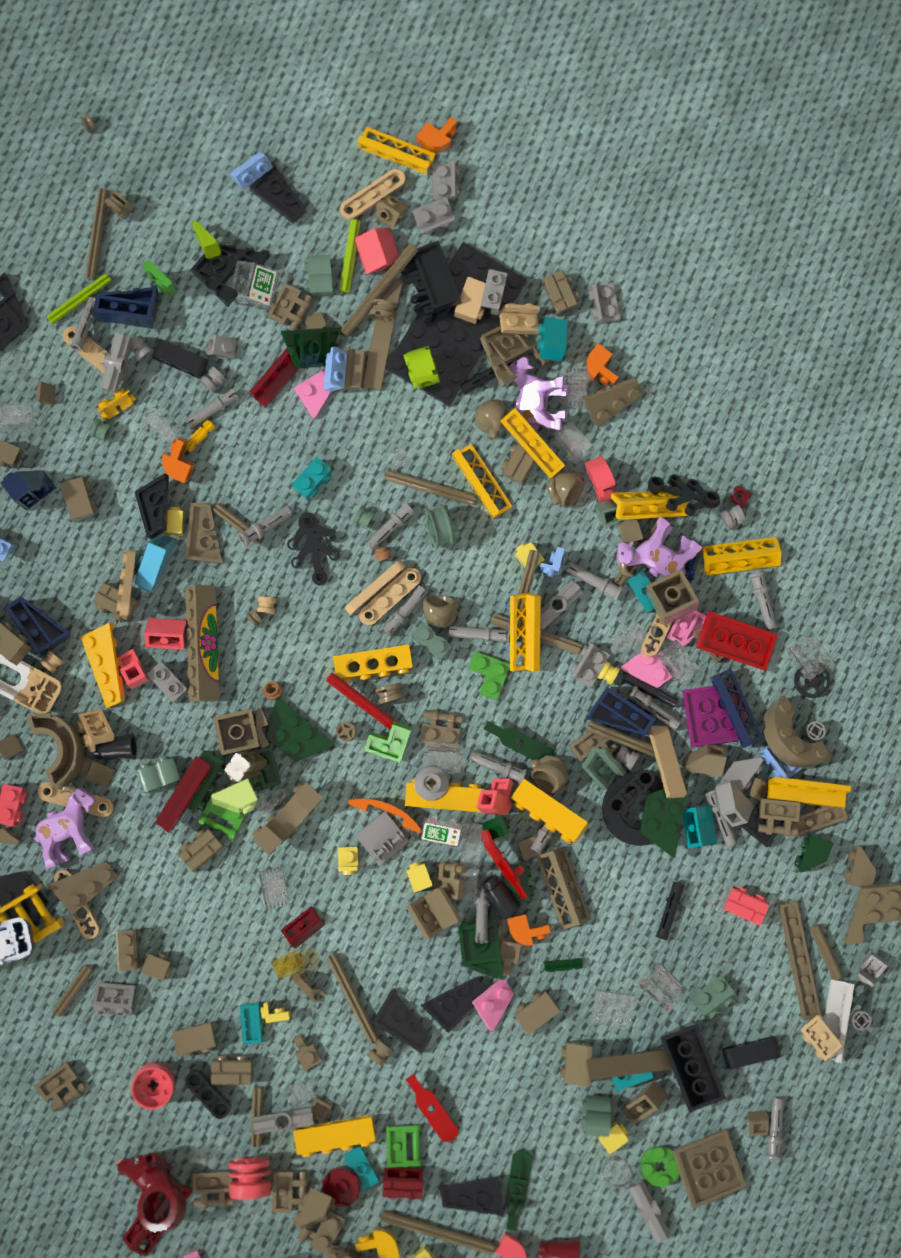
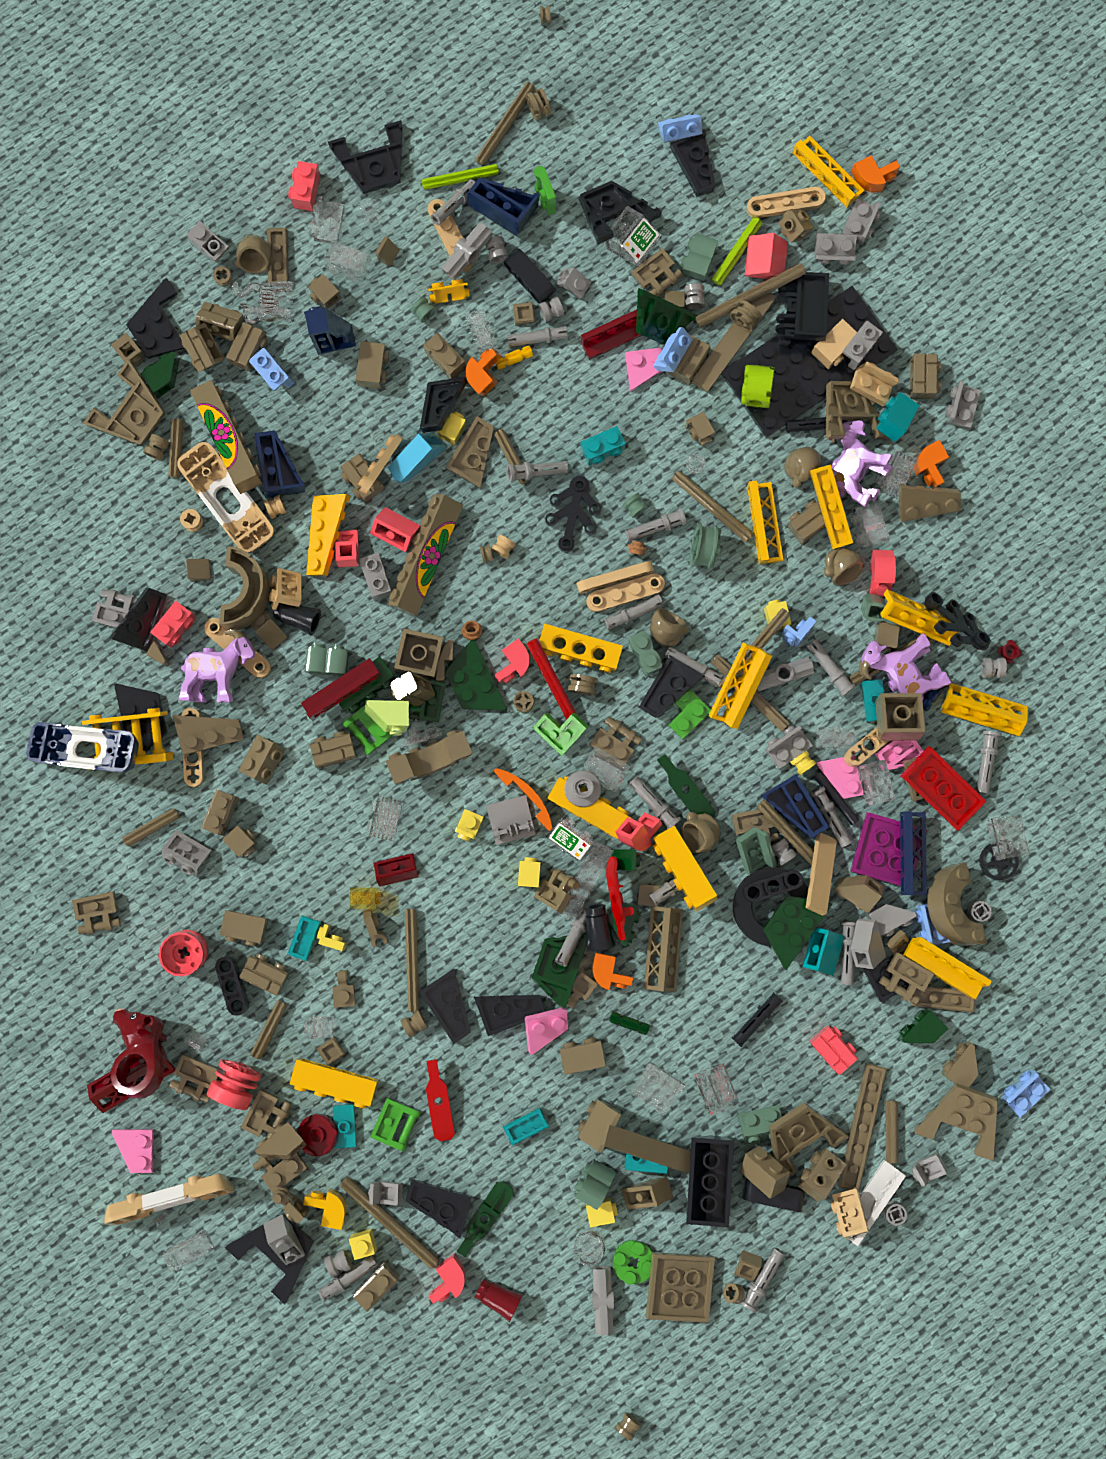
camera: 30 degrees right, 0 degrees up
lime slope [192,220,221,259] -> none
light grey piece [252,1107,314,1134] -> none
dark red brick [382,1167,423,1200] -> none
dark tan bracket [406,887,461,940] -> none
none -> dark tan bracket [238,734,285,785]
none -> light grey bracket [368,1181,403,1206]
none -> dark tan brick [423,333,466,379]
none -> coral brick [495,638,530,684]
none -> teal plate [503,1107,549,1146]
none -> dark tan tile [513,302,535,325]
none -> black wing [638,655,705,718]
none -> light grey wheel [684,283,705,310]
none -> dark tan brick [685,411,715,446]
none -> dark tan bush [723,1283,745,1304]
none -> dark tan brick [740,1146,790,1199]
none -> dark tan wing [769,1102,849,1177]
none -> dark tan brick [798,1149,847,1202]

